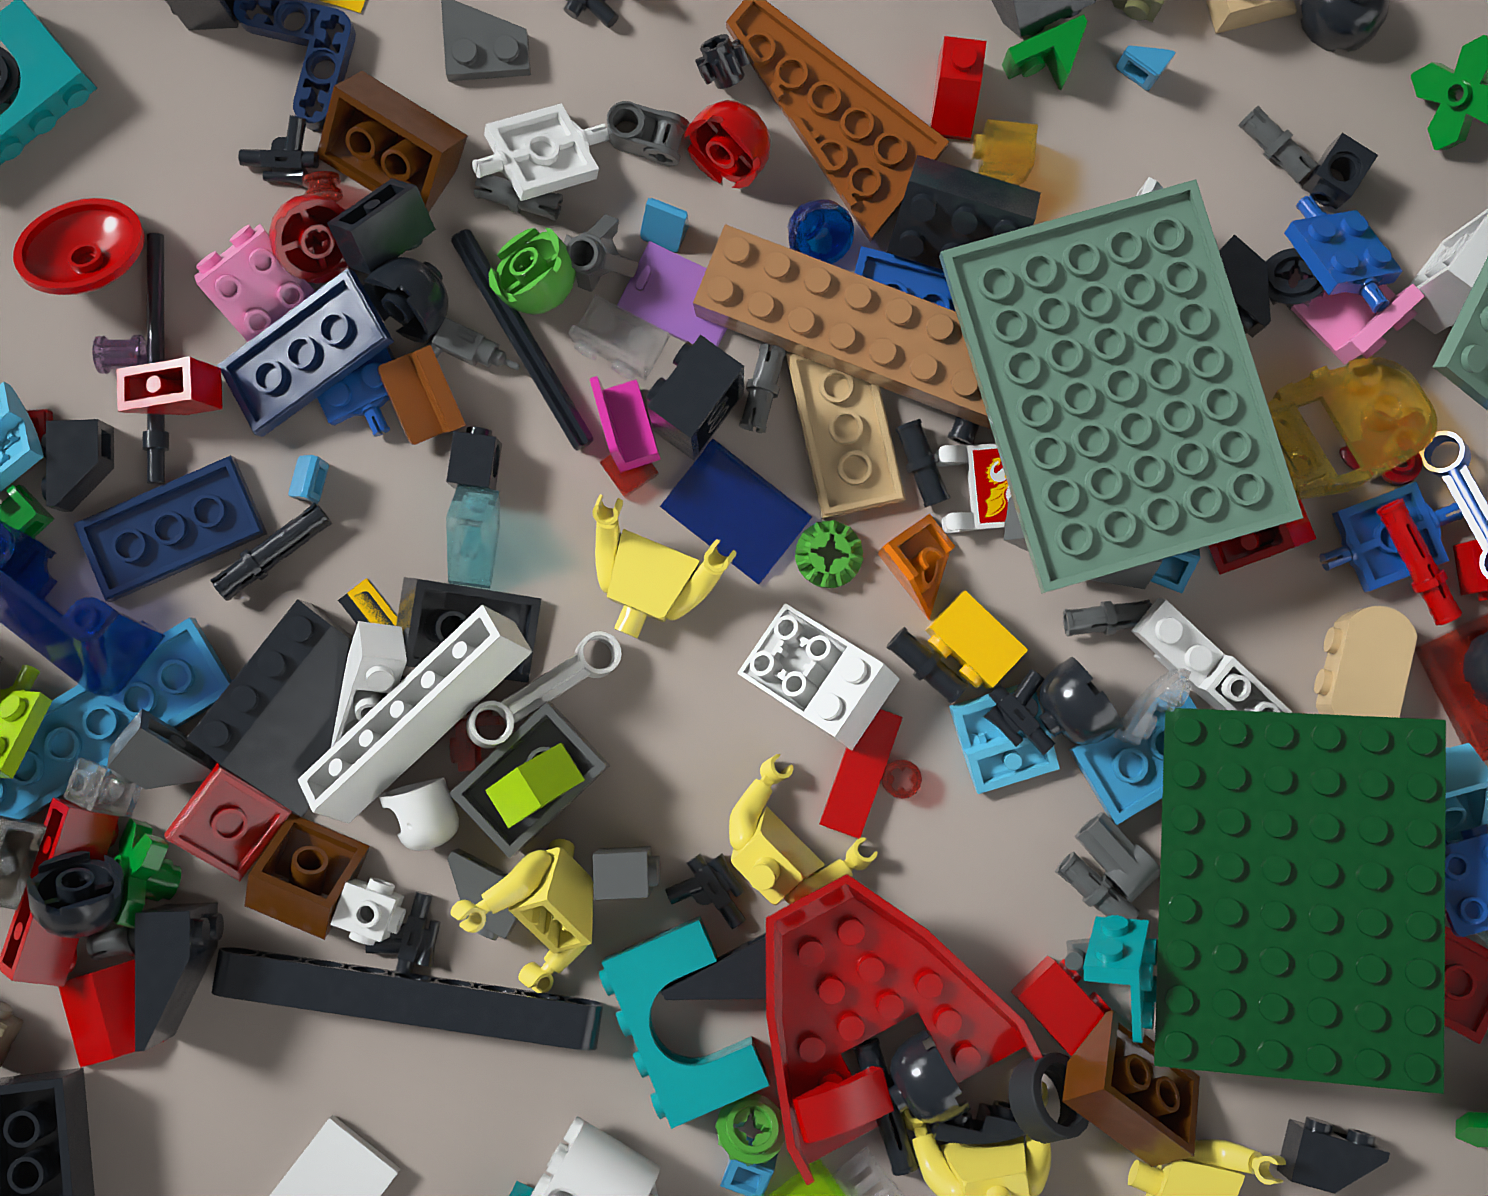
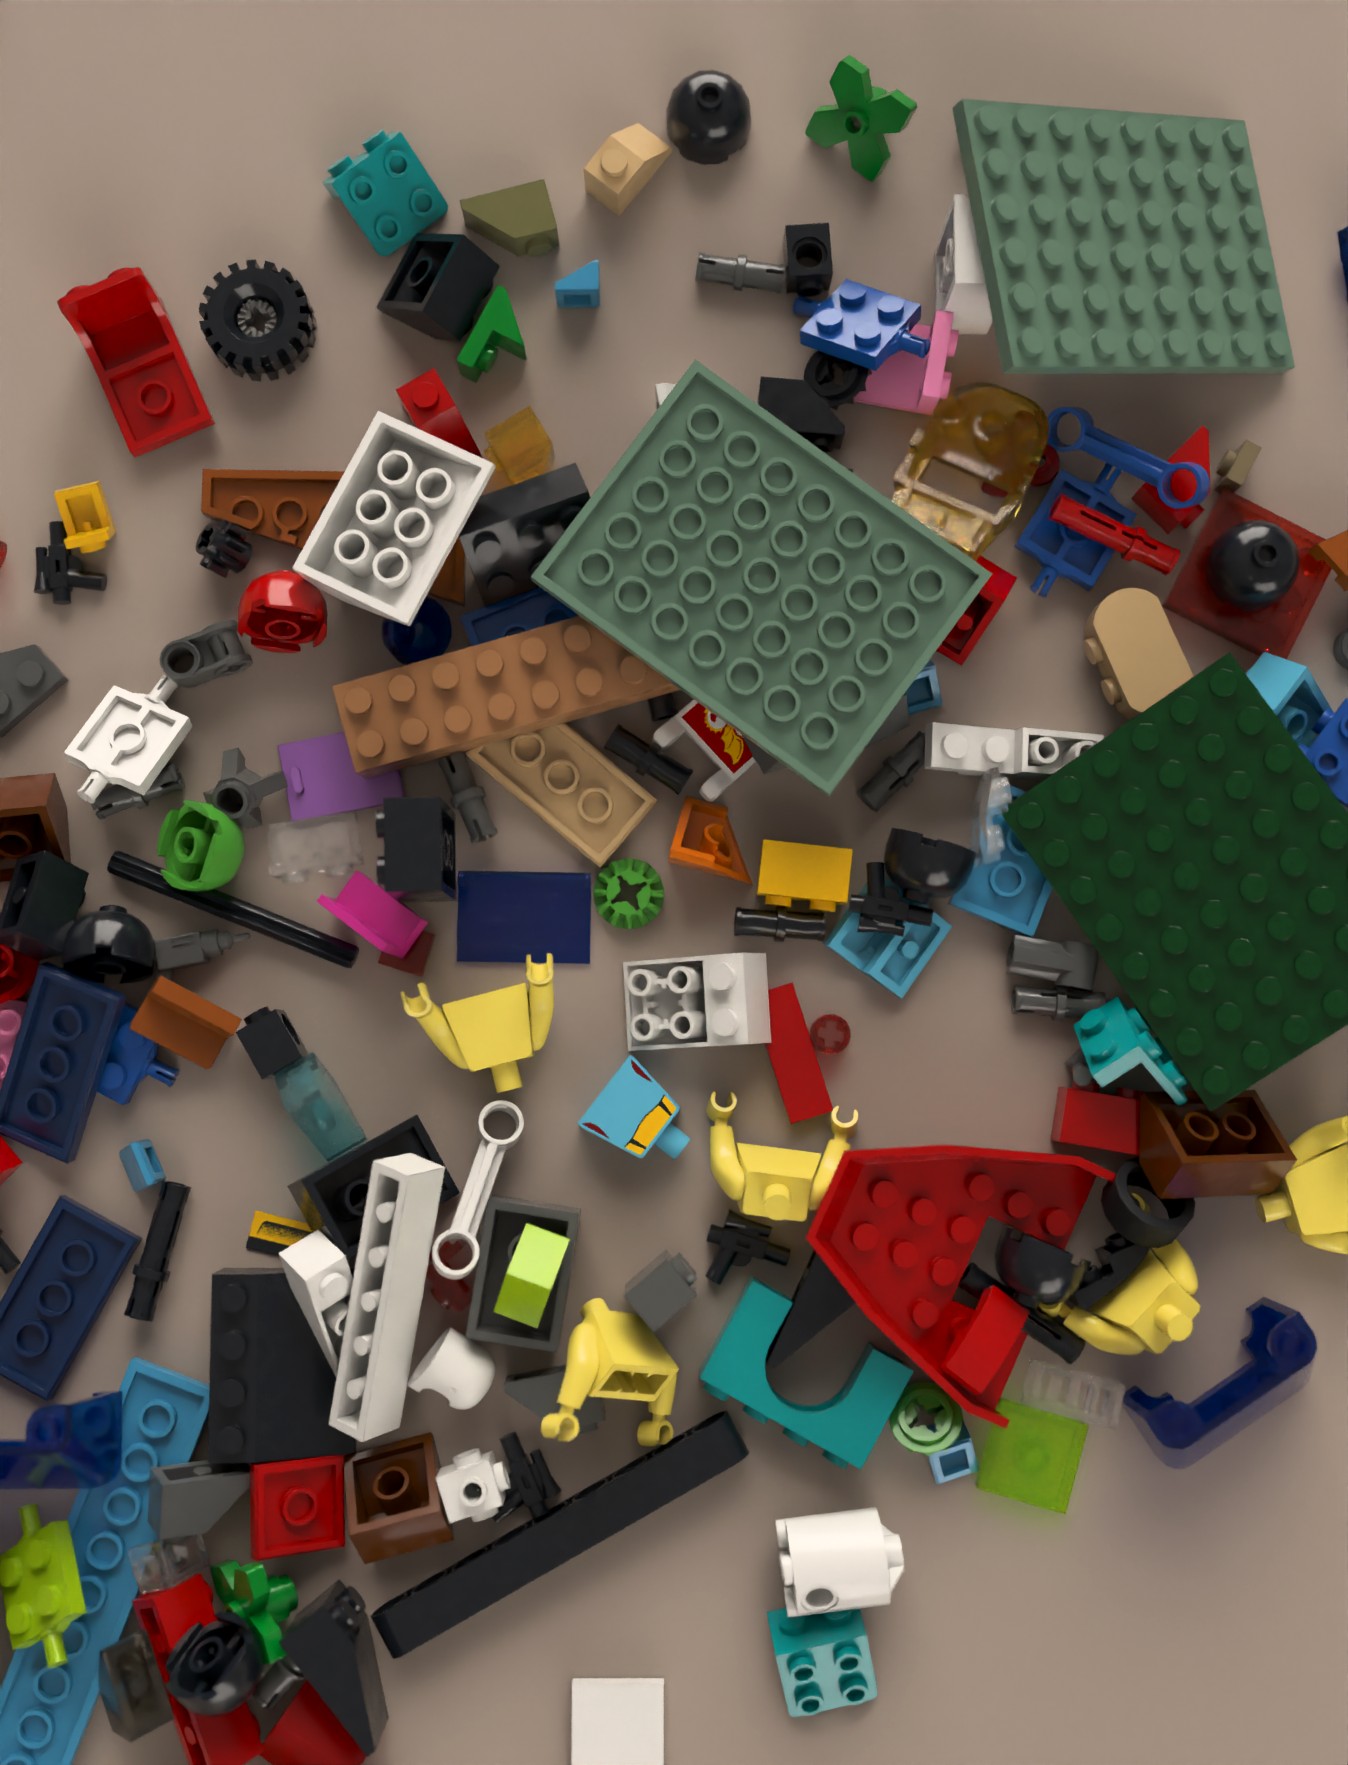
camera: 40 degrees left, 0 degrees up
dark azure slope [640,198,689,253] -> none
none -> white slope [292,411,496,626]
none -> medium azure torso [577,1054,691,1160]

